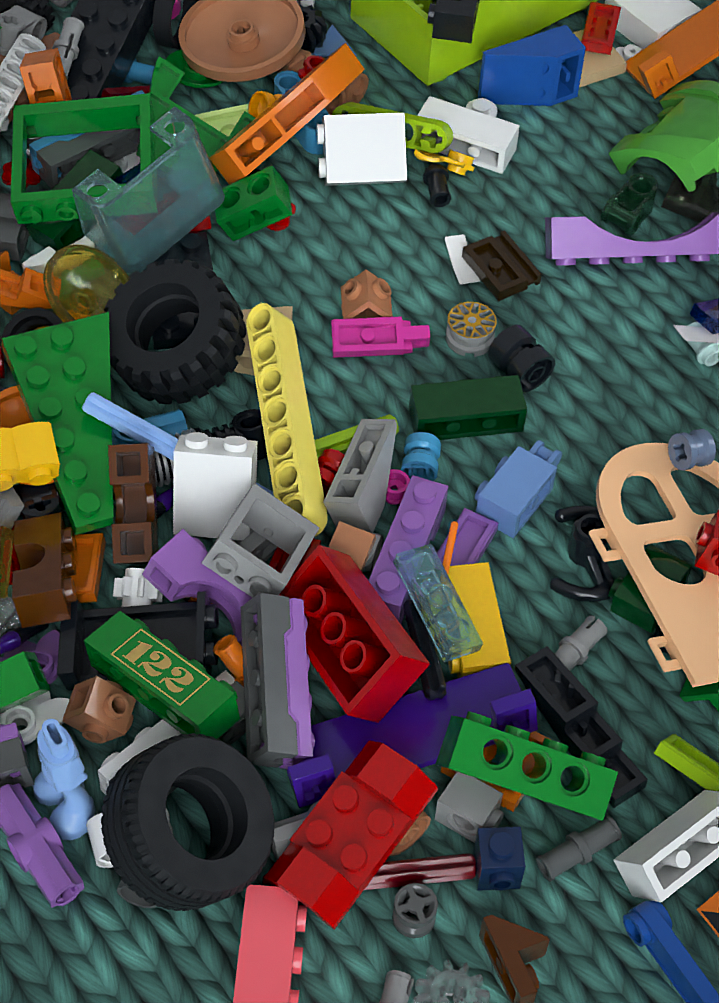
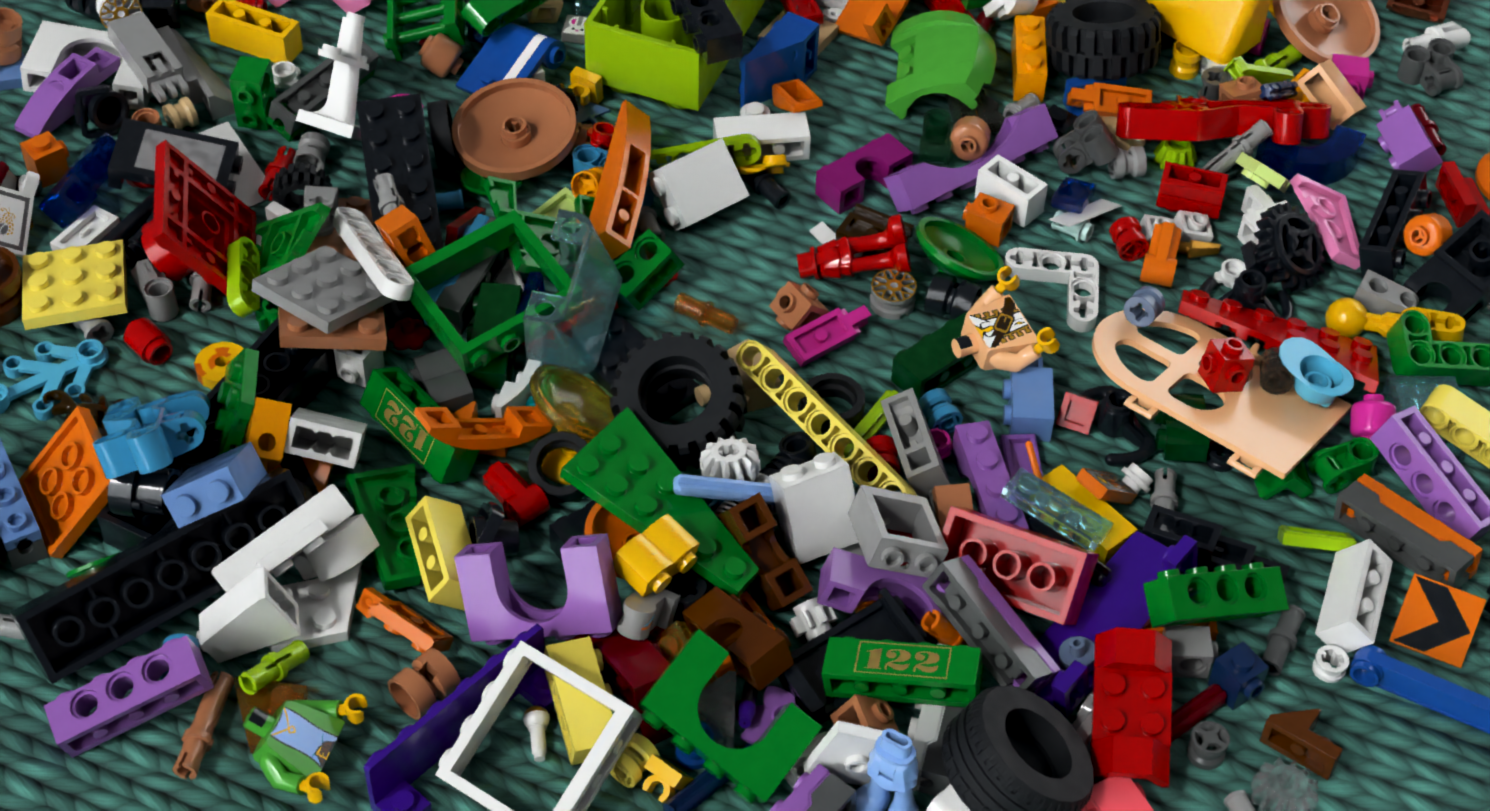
camera: 30 degrees left, 5 degrees down
none -> yellow tile [568,66,603,106]
none -> light grey pin [636,206,666,241]
none -> clear orange axle [674,292,739,334]
none -> white gear [700,435,761,482]
none -> orange slope [772,78,823,113]
none -> red piece [797,214,912,280]
none -> black tyre [800,373,865,434]
none -> white plate [804,720,883,786]
none -> magenta arch [815,133,913,215]
none -> green dish [916,217,1004,282]
none -> nougat head [949,116,991,161]
none -> torso [951,266,1060,373]
none -> orange brick [962,192,1015,248]
none -> white brick [975,154,1048,228]
none -> white beam [1004,248,1099,333]
none -> plate [1056,391,1100,435]
none -> sand blue tile [1059,636,1095,673]
none -> orange tile [1075,468,1137,505]
none -> white plate [1121,462,1154,494]
none -> white bush [1312,645,1350,683]

